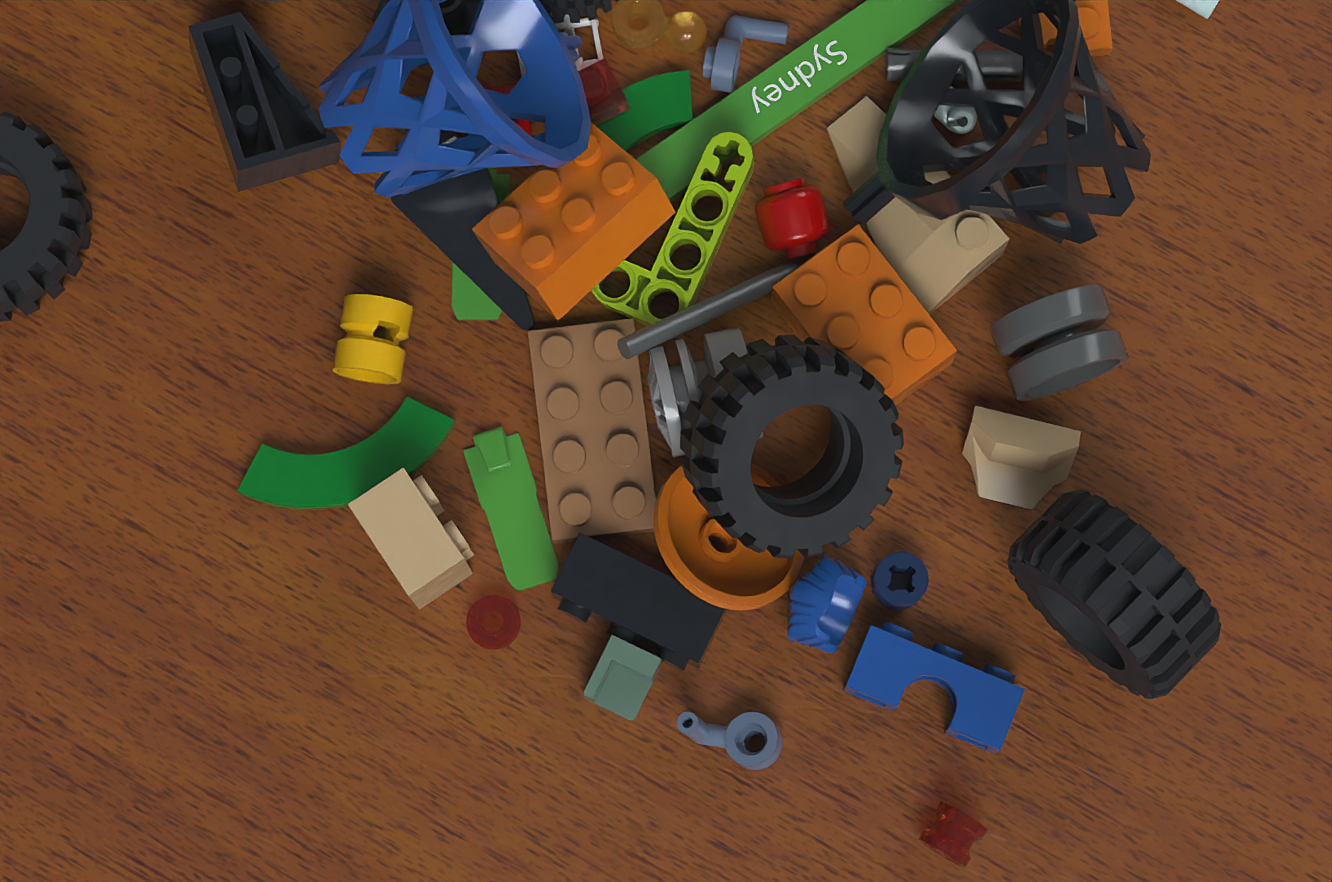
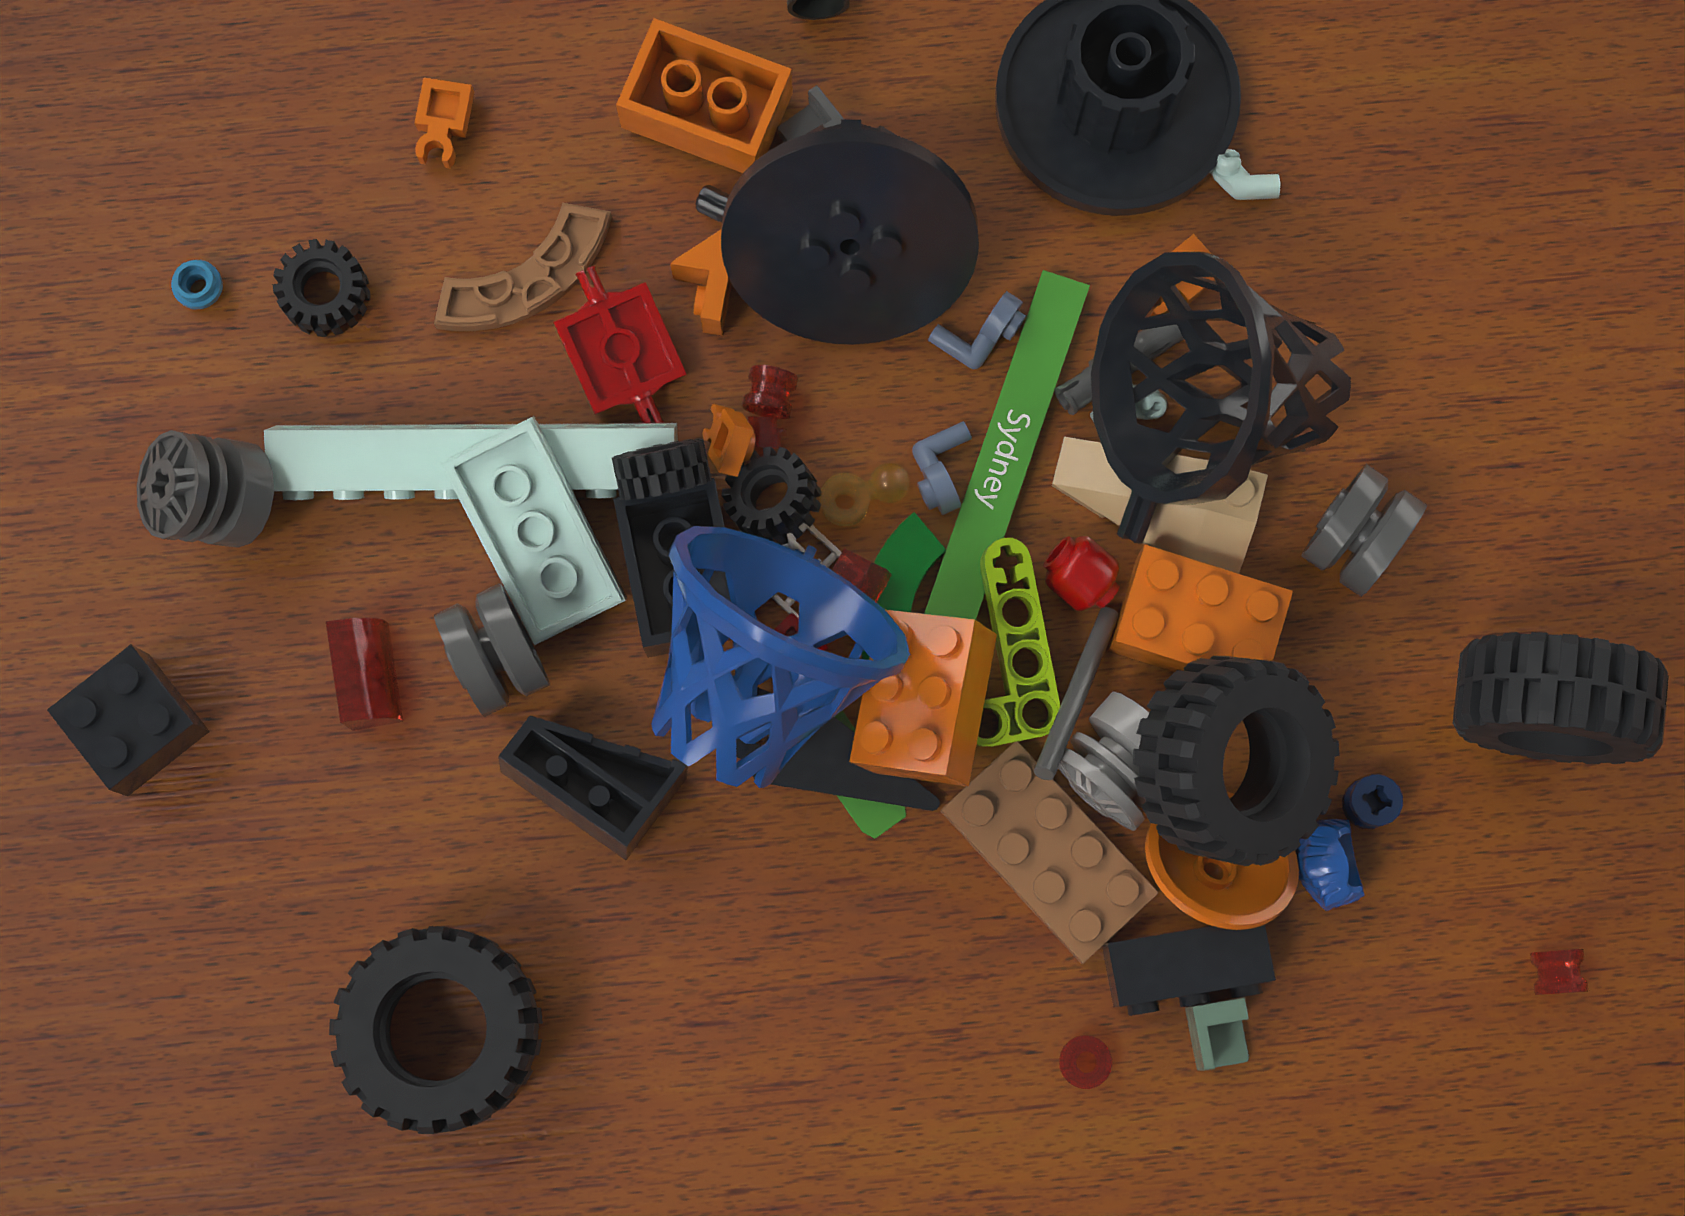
camera: 40 degrees left, 0 degrees up
green tile [237,397,456,510] -> none
yellow wheel [332,294,413,384] -> none
tan brick [348,467,474,610] -> none
bright green piece [463,426,559,591] -> none
sand blue plate [677,712,783,770] -> none
blue arch [843,622,1025,754] -> none
tan slope [962,406,1081,510] -> none

